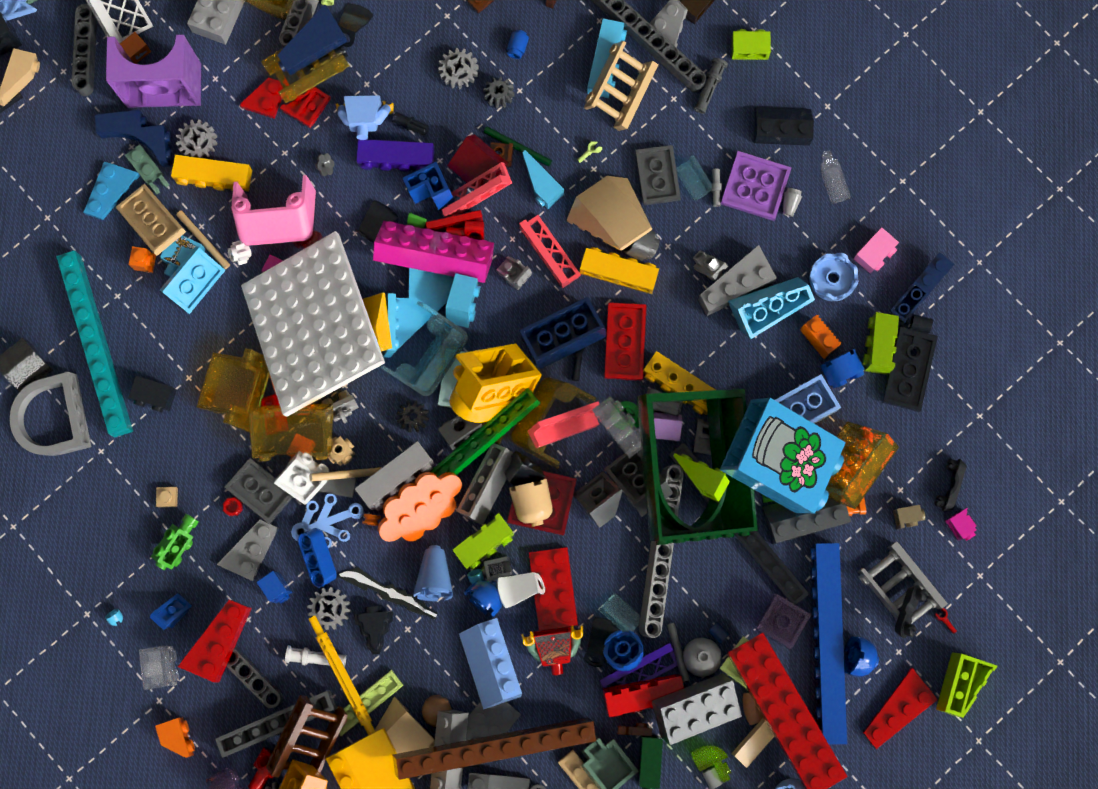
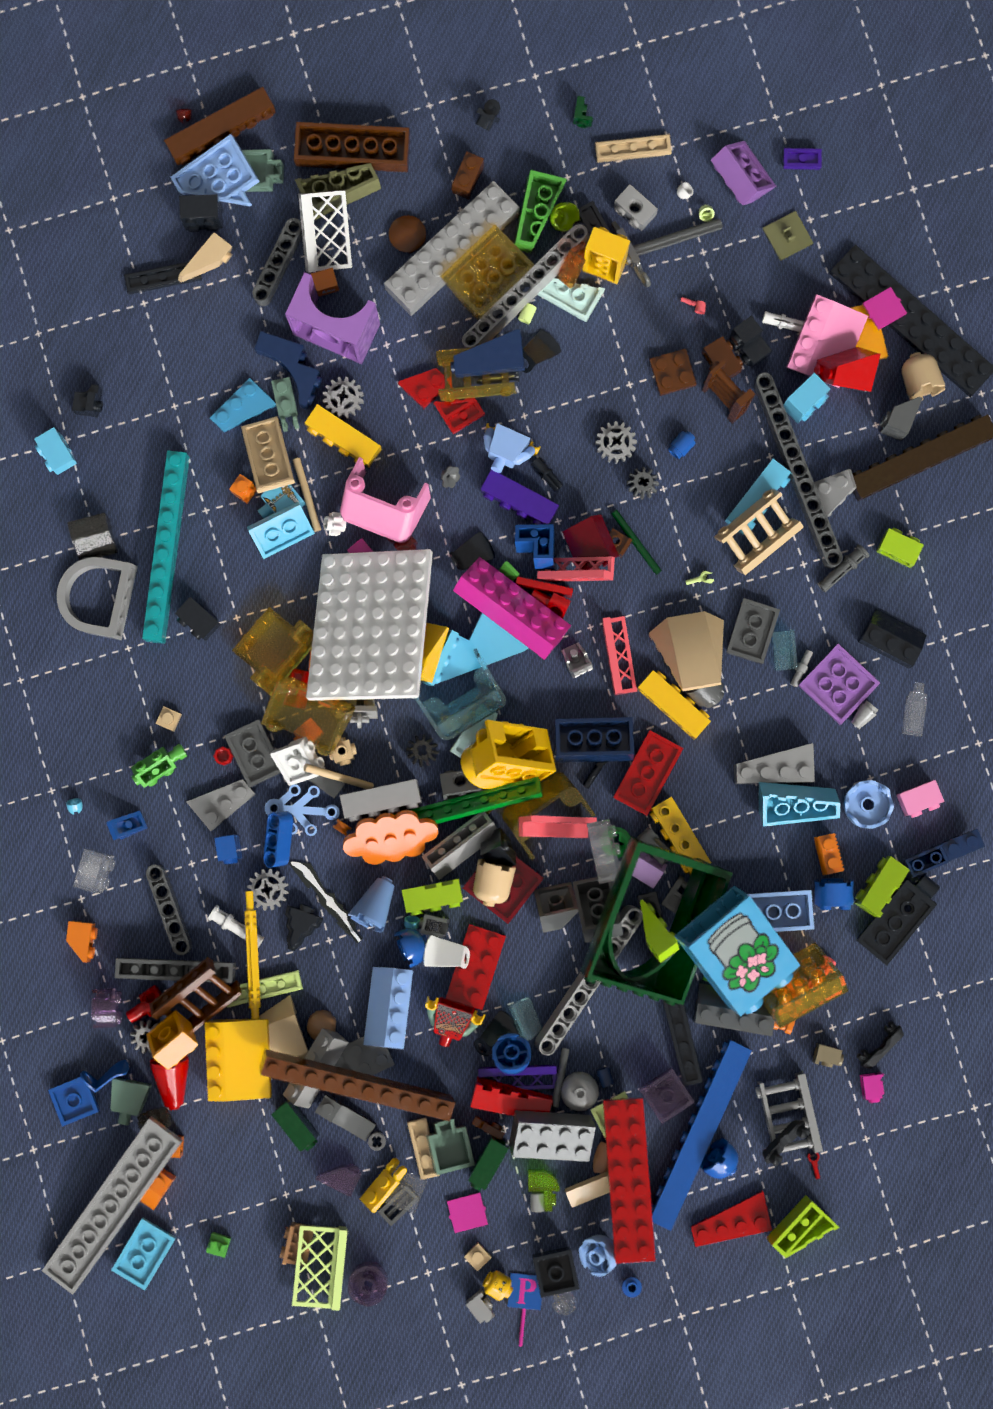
camera: 25 degrees right, 5 degrees up
red wedge [178,600,252,682] -> none
medium azure brick [446,273,481,328] -> none
medium azure slope [522,150,564,209] -> none
light grey hips [693,251,728,281] -> none

